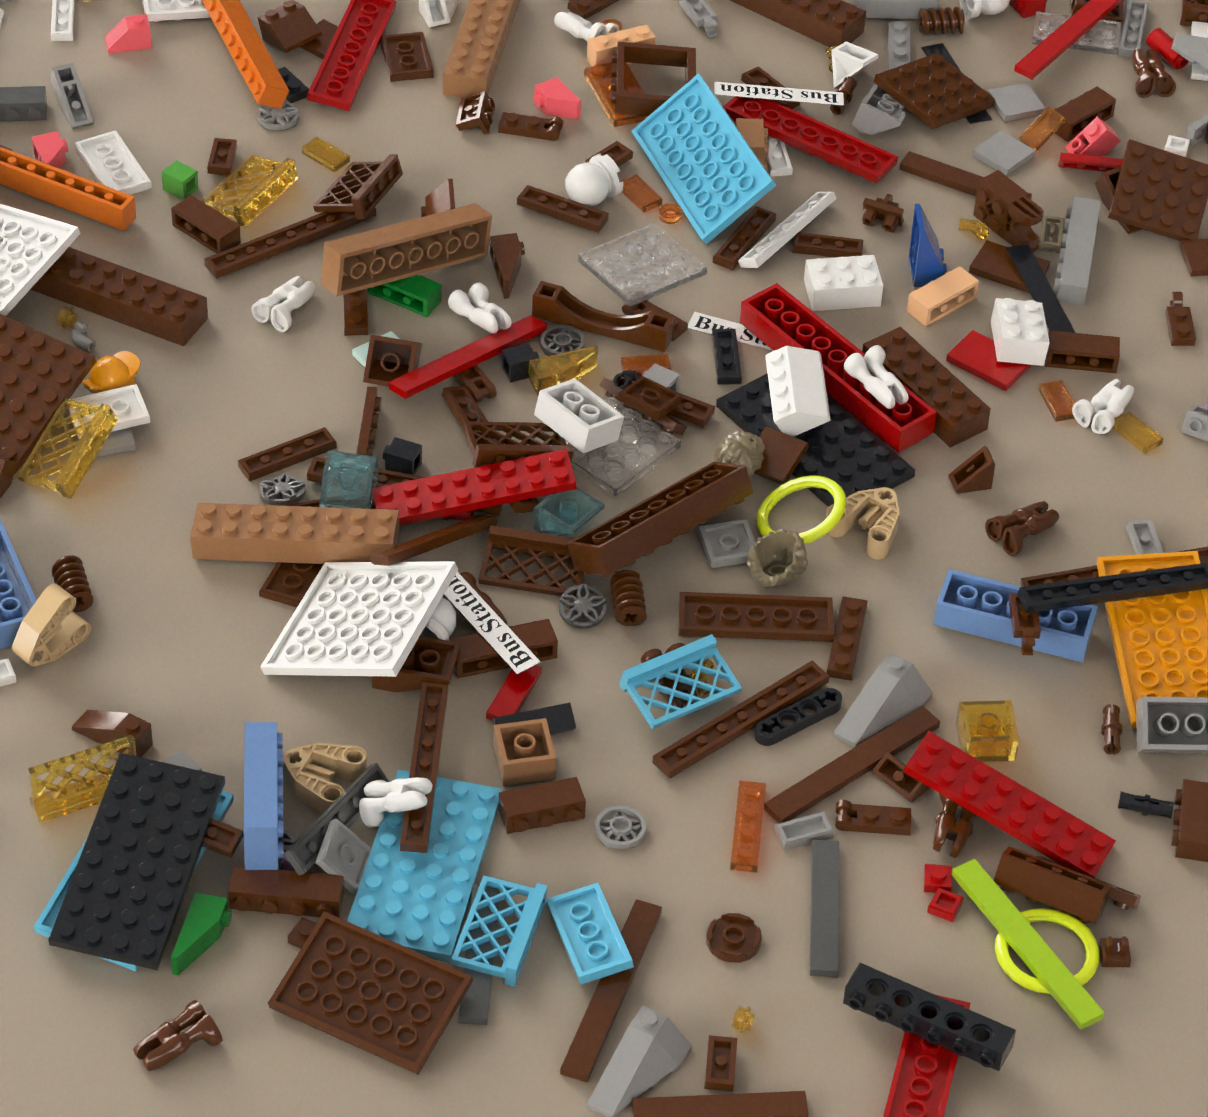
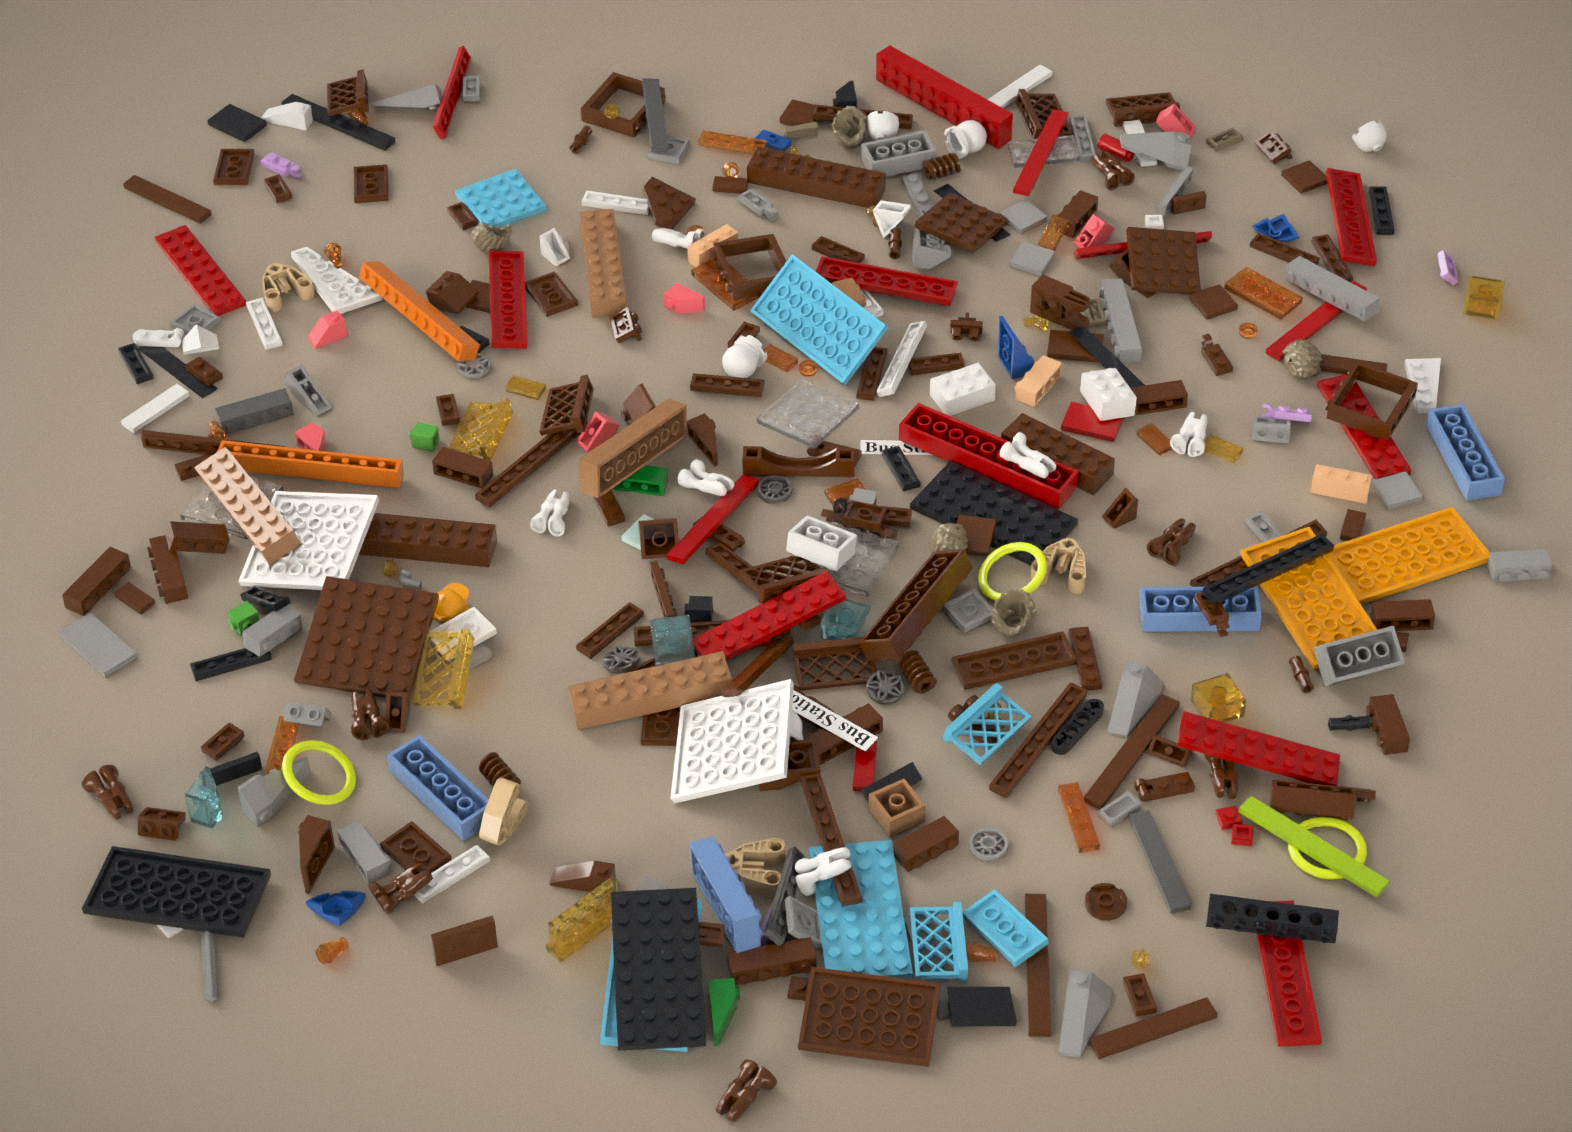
camera: 15 degrees left, 0 degrees up
white tile [74,131,152,195] -> none
reddish brown plate [498,112,564,141] -> none
black brick [502,343,540,383] -> none
clear yellow slope [528,346,598,396] -> none
white sticker [714,82,844,106] -> none
white slope [765,346,831,437] -> none
reddish brown tile [899,151,1032,199] -> none
reddish brown tile [1099,936,1131,967] -> none
none -> coral slope [576,411,620,452]
none -> black tile [945,986,1017,1027]
none -> clear orange cone [966,941,997,962]

